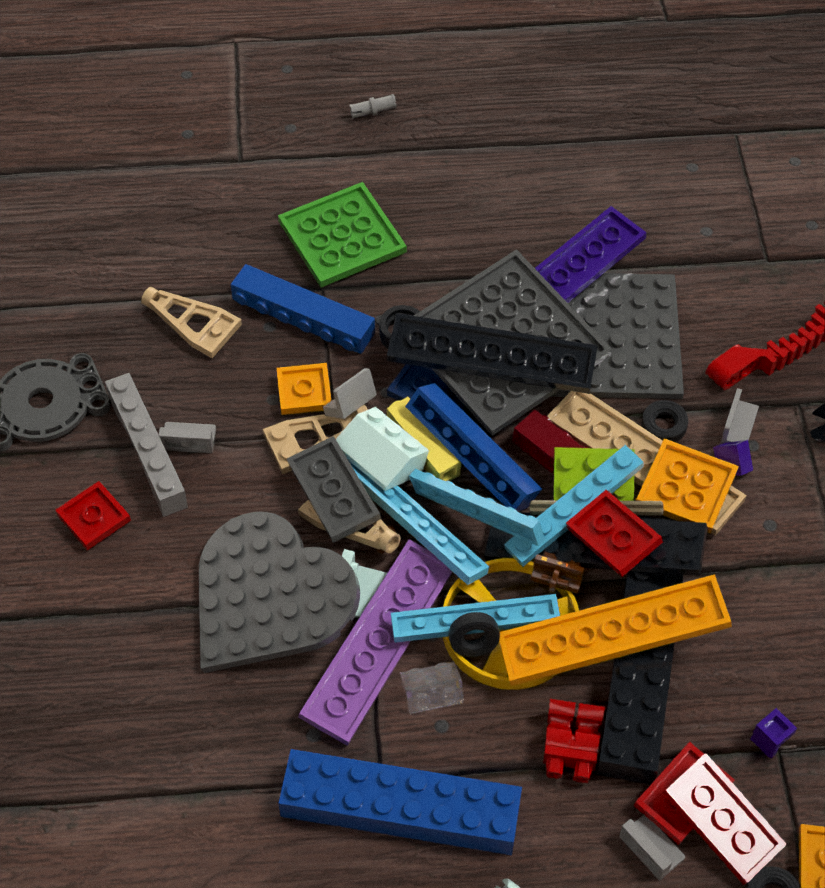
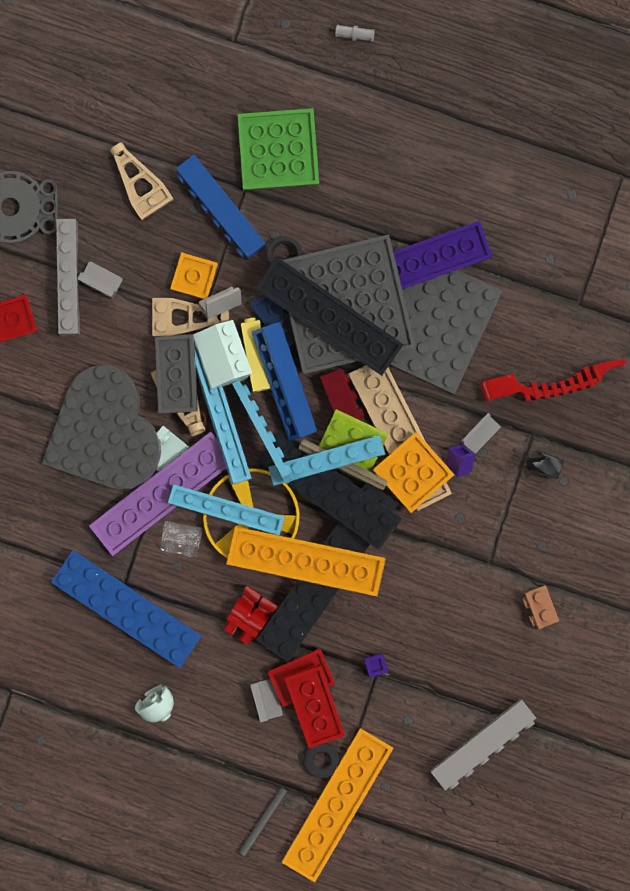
camera: 20 degrees right, 30 degrees up
black tyre [449,612,500,657] -> none
reddish brown hips [530,552,584,594] -> none
red plate [566,490,663,577] -> none
black tyre [641,400,688,442] -> none

